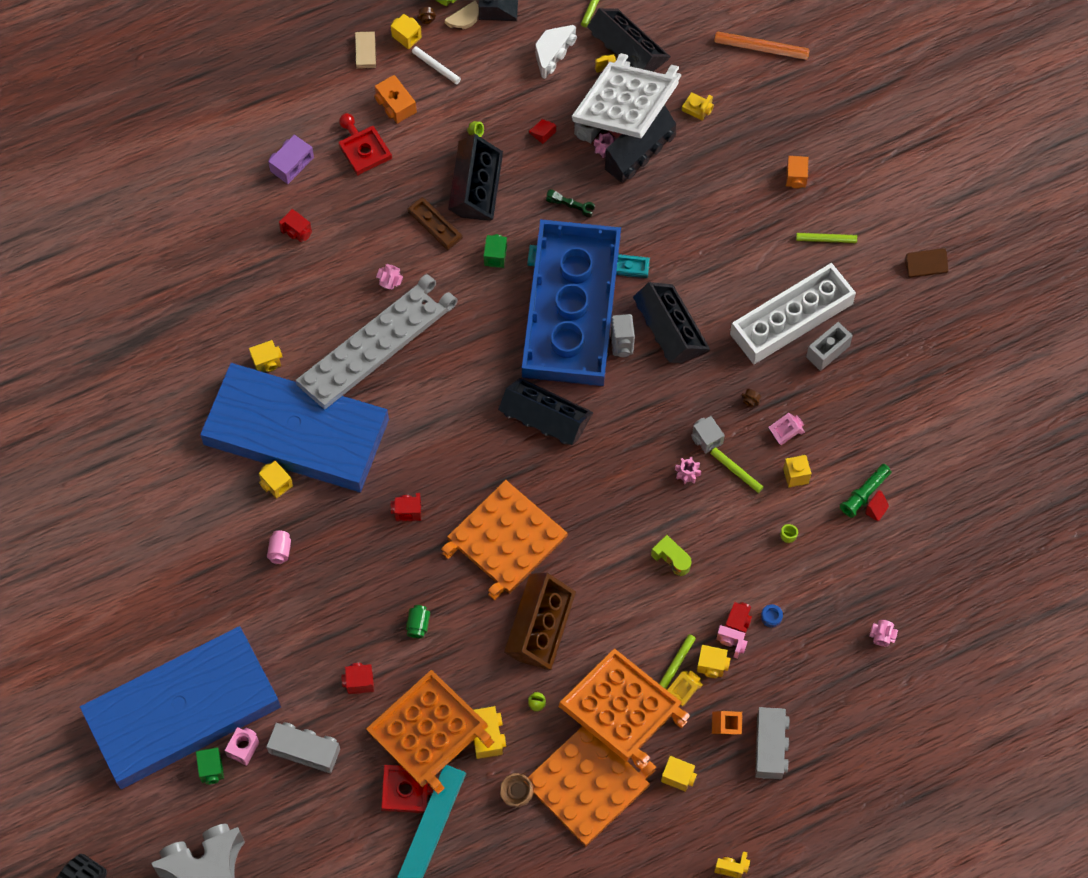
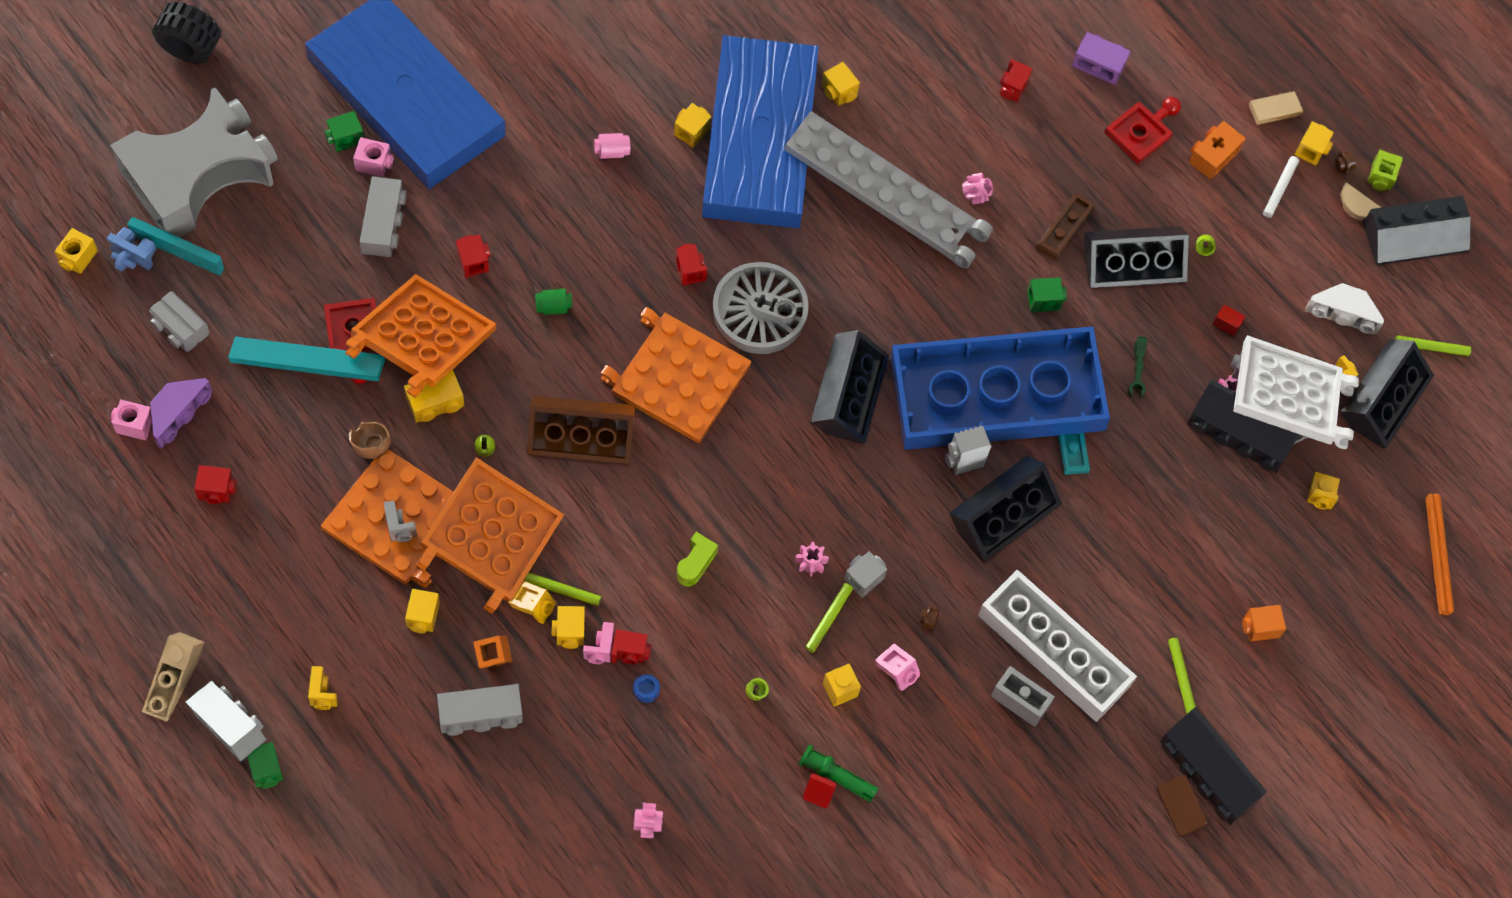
camera: 70 degrees right, 0 degrees up
none -> light grey bracket [384,501,417,542]
none -> light grey piece [713,262,808,354]
none -> black slope [1160,707,1267,825]

